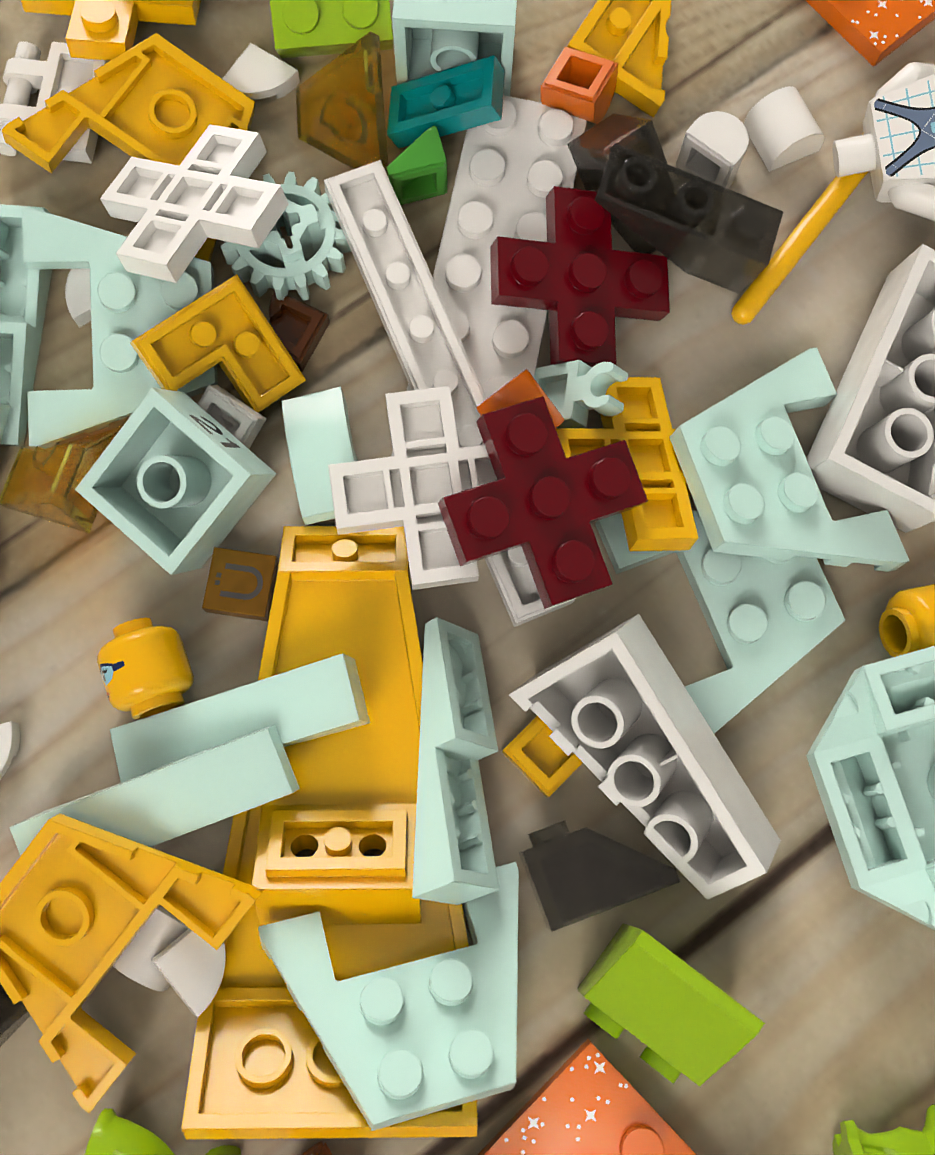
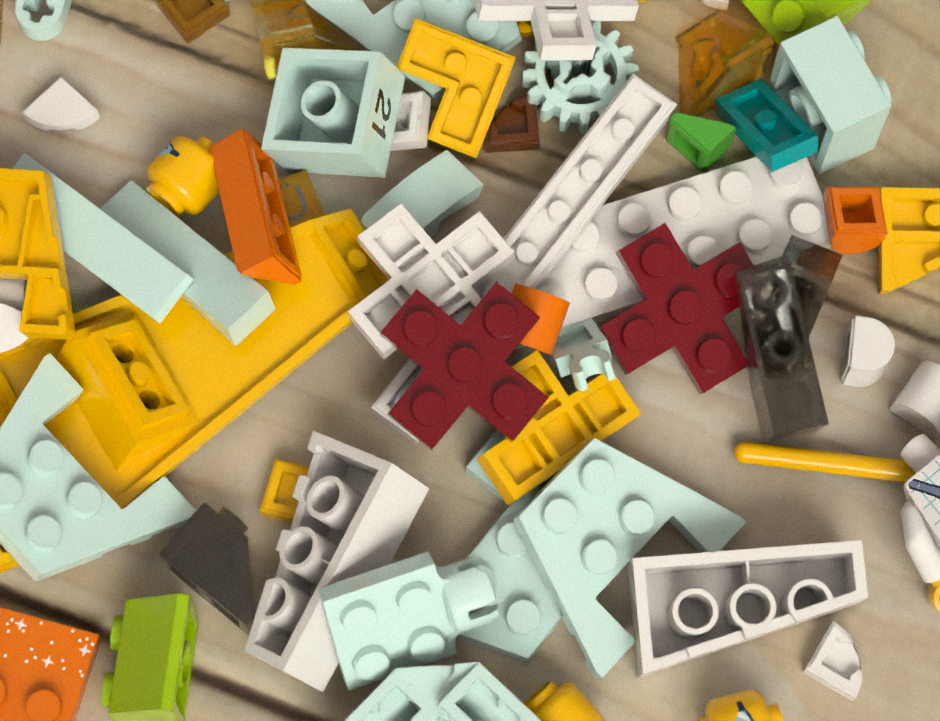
camera: 60 degrees right, 5 degrees down
light aqua slope [412,617,499,905] -> none
none -> orange slope [210,128,302,285]
none -> light aqua plate [318,551,499,691]

